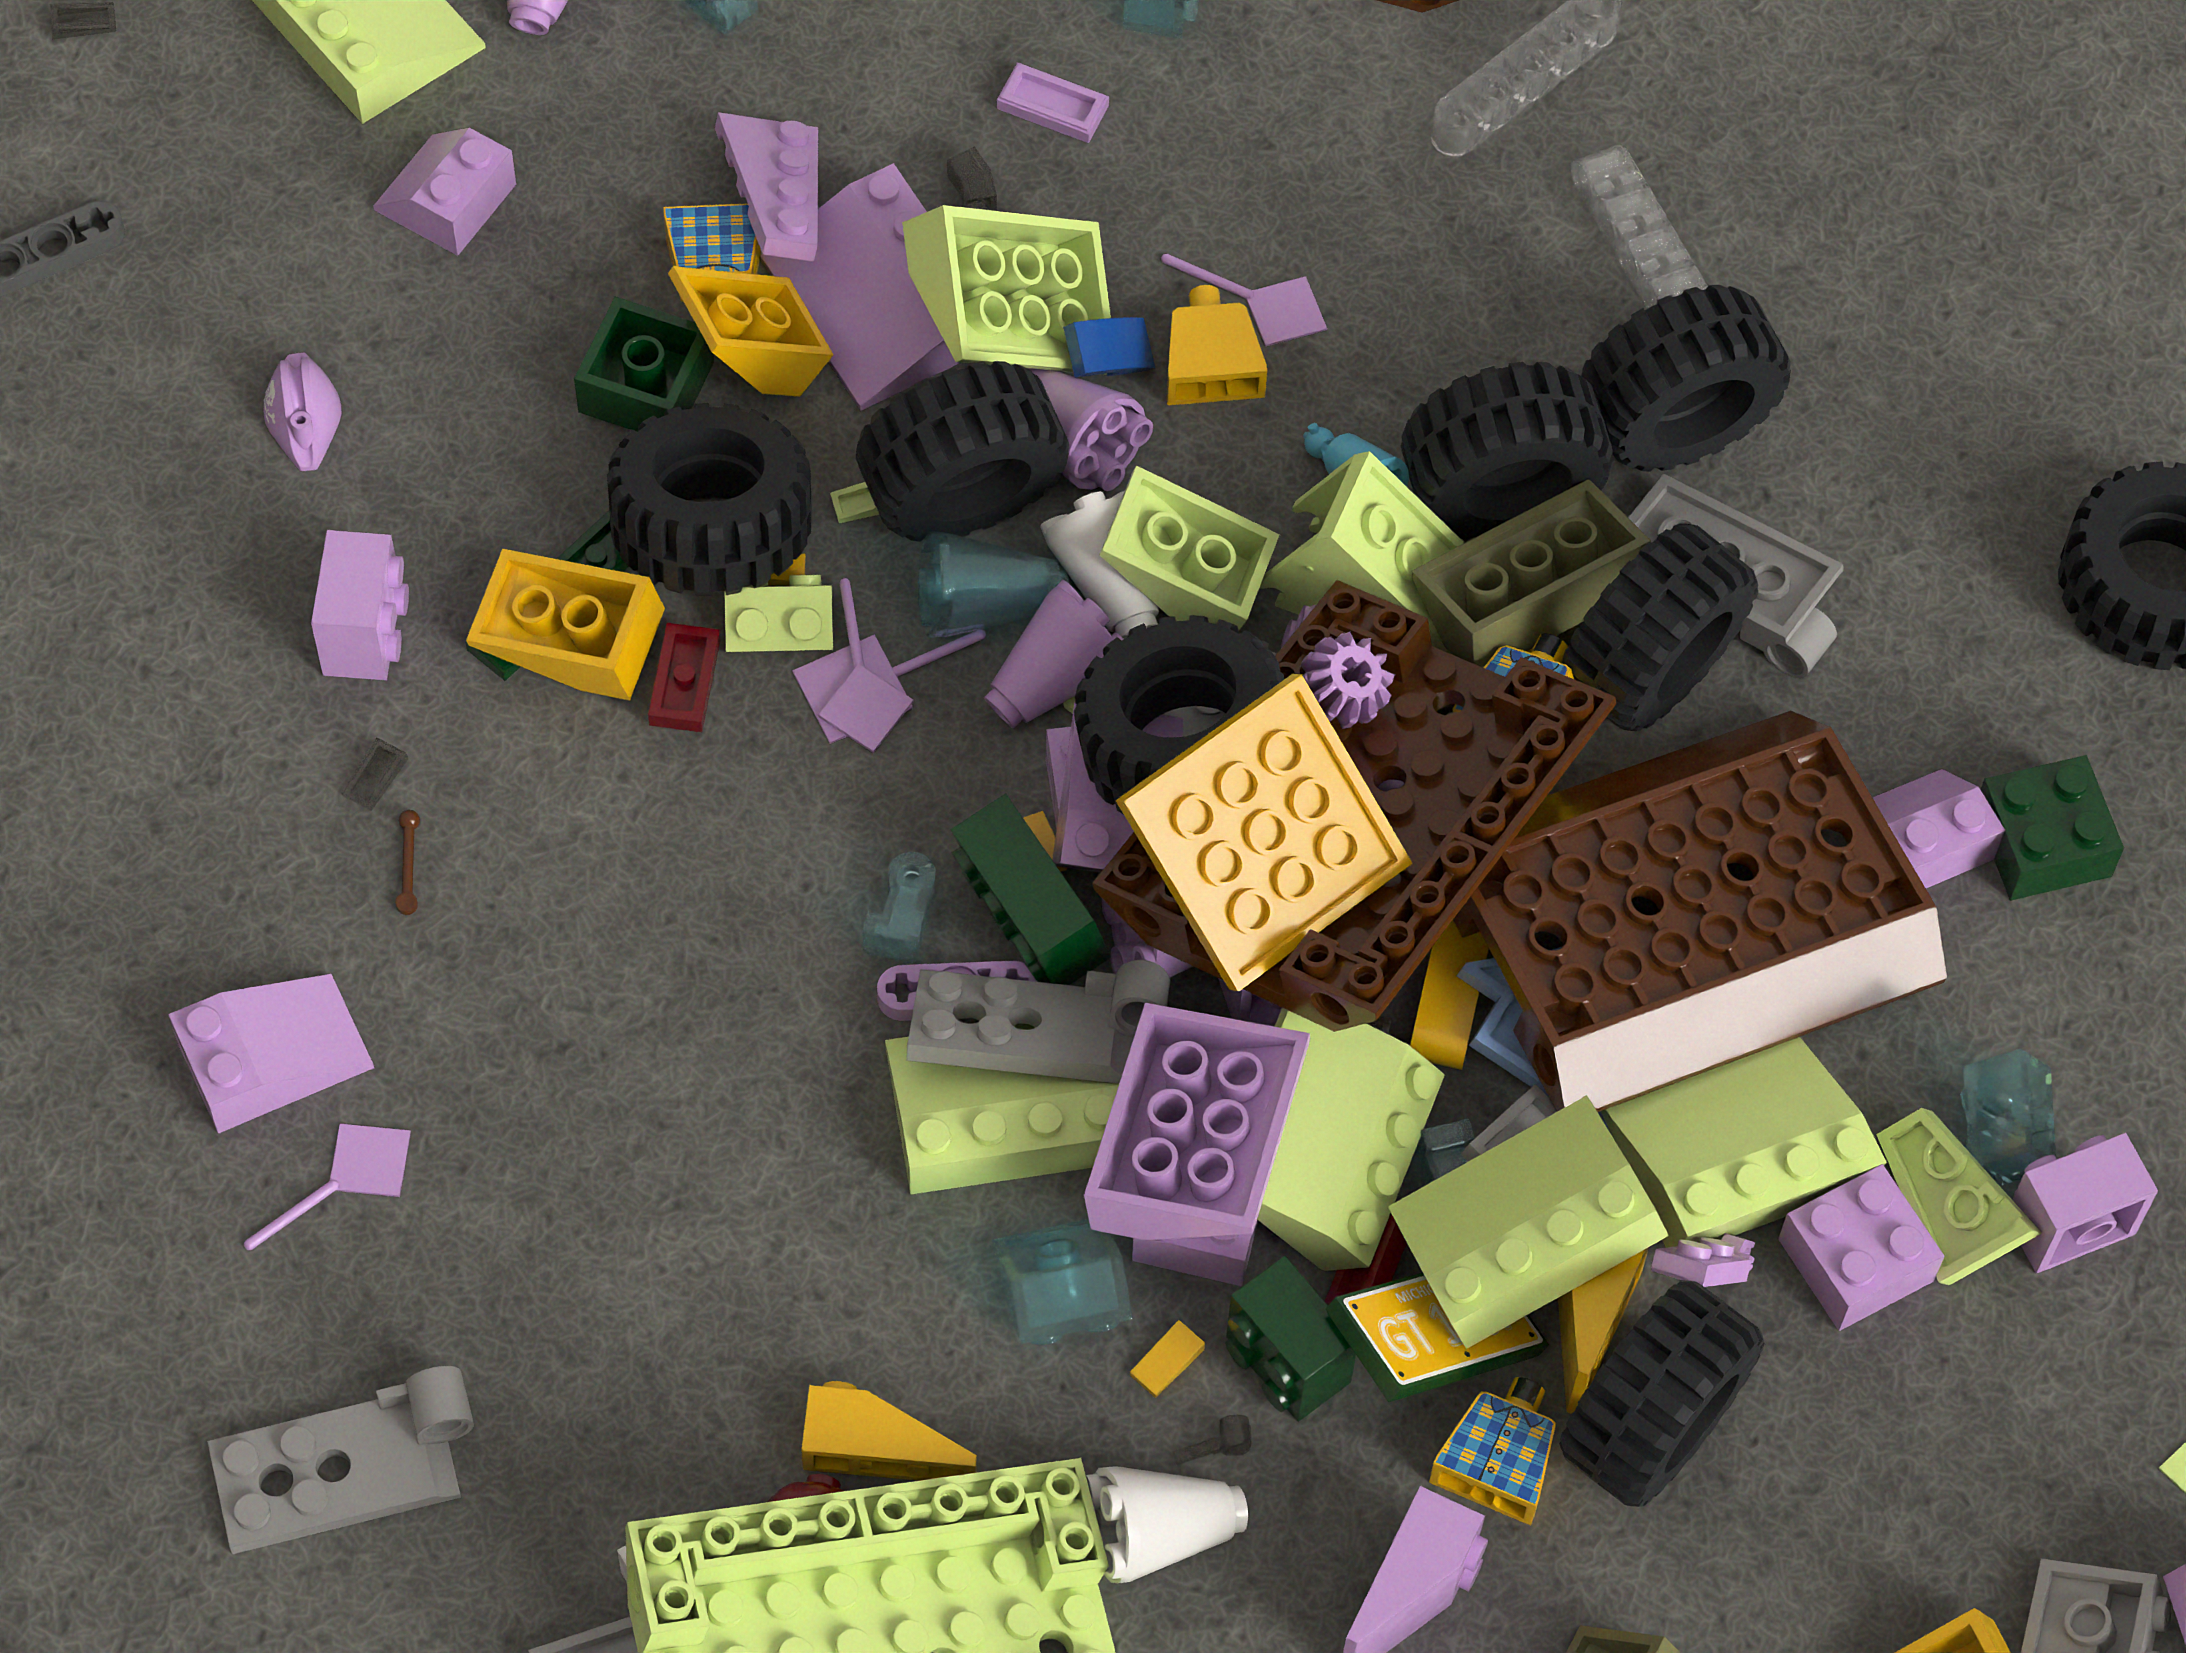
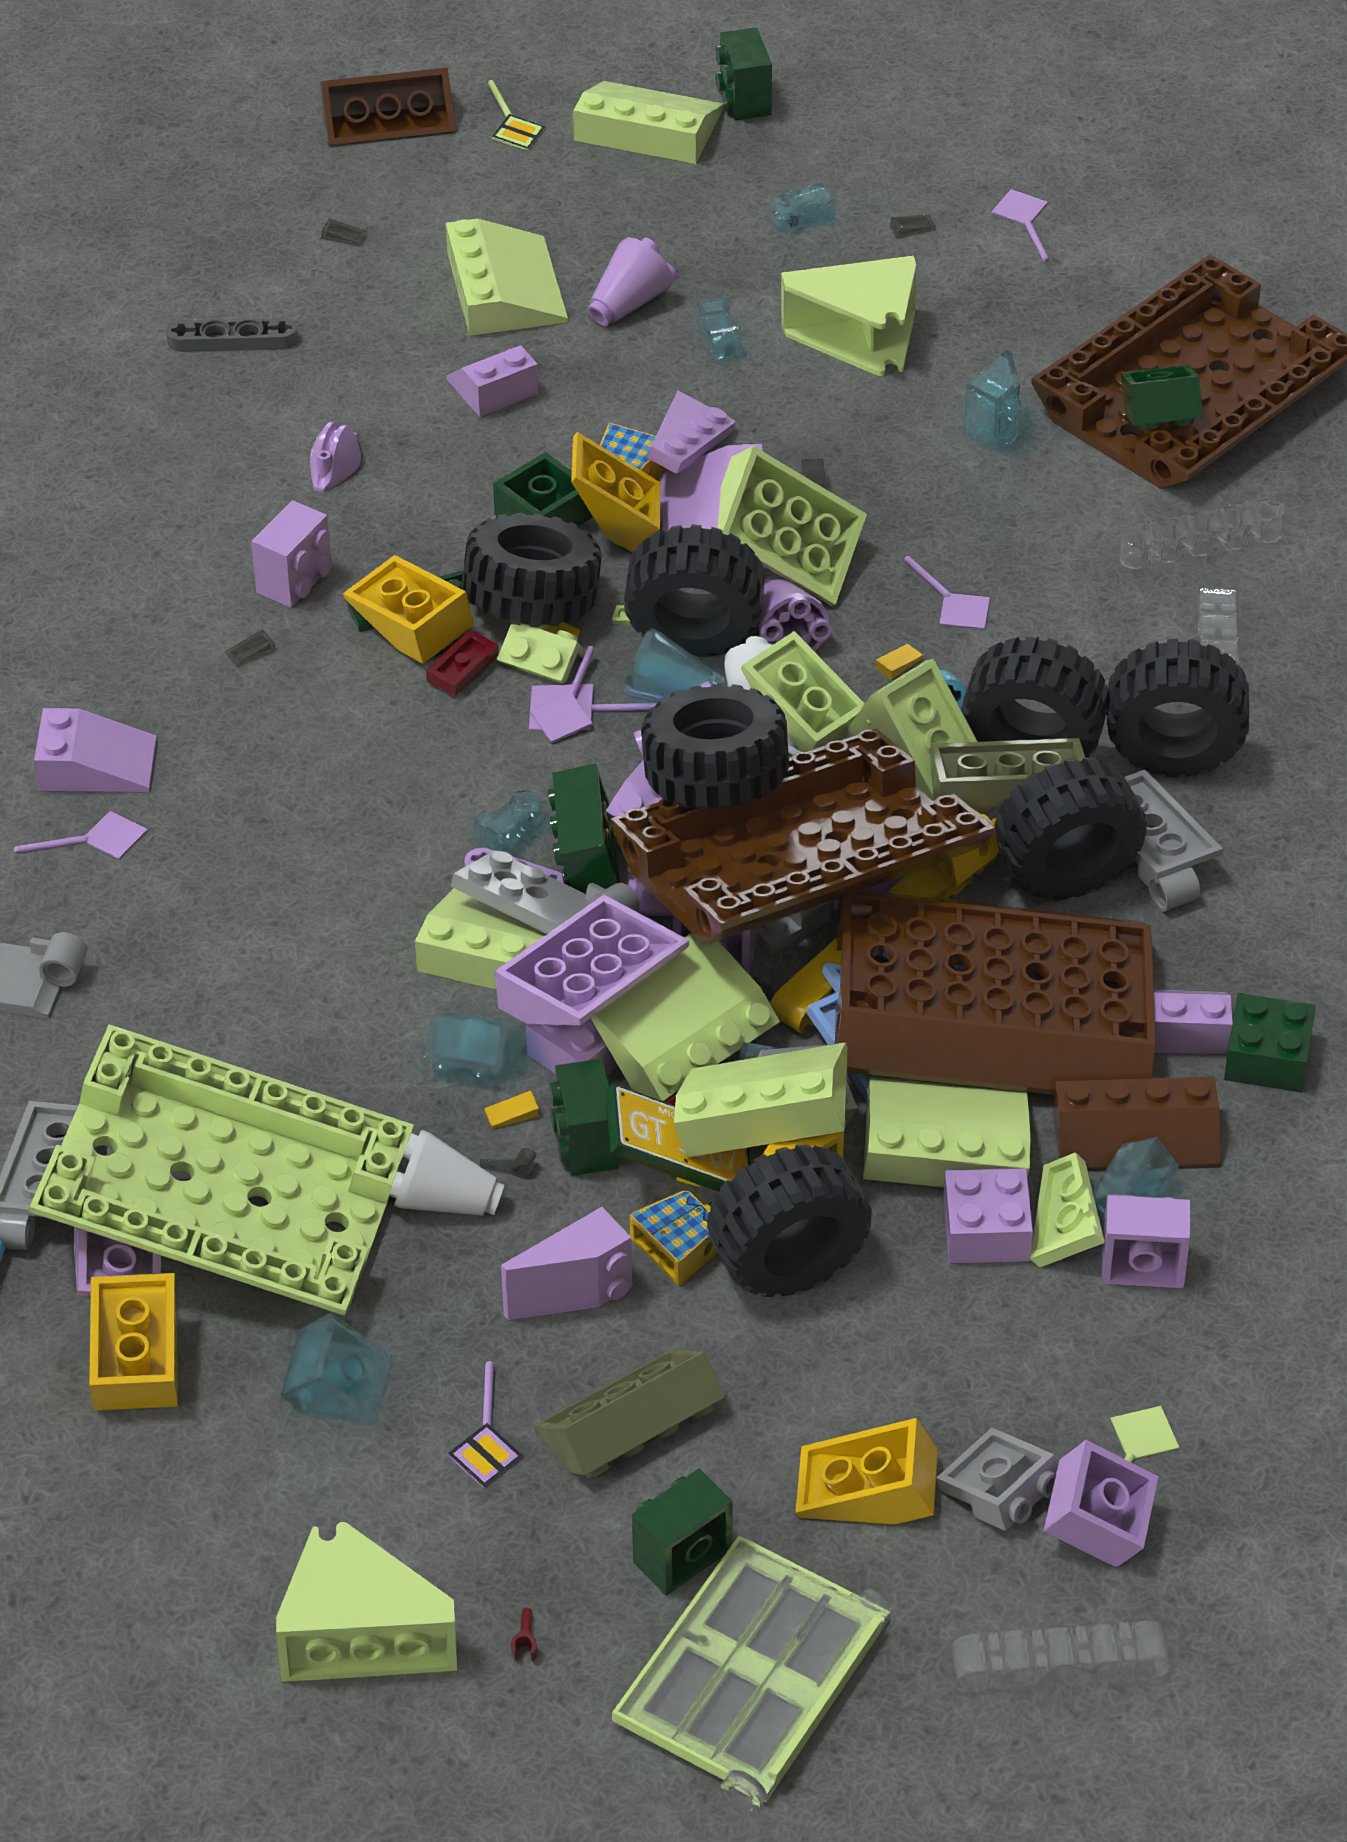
camera: 30 degrees right, 15 degrees down
reddish brown hinge [395,809,420,915] -> none
yellow slope [801,1381,977,1481] -> none
lavender tile [997,62,1109,143] -> none
blue slope [1063,317,1155,378] -> none
yellow plate [1115,674,1412,992] -> none
yellow torso [1166,285,1267,405] -> none
lavender gear [1300,632,1395,729] -> none
lavender hinge [1651,1233,1755,1287] -> none
none -> yellow piece [875,644,923,680]
none -> reddish brown slope [1053,1077,1220,1171]

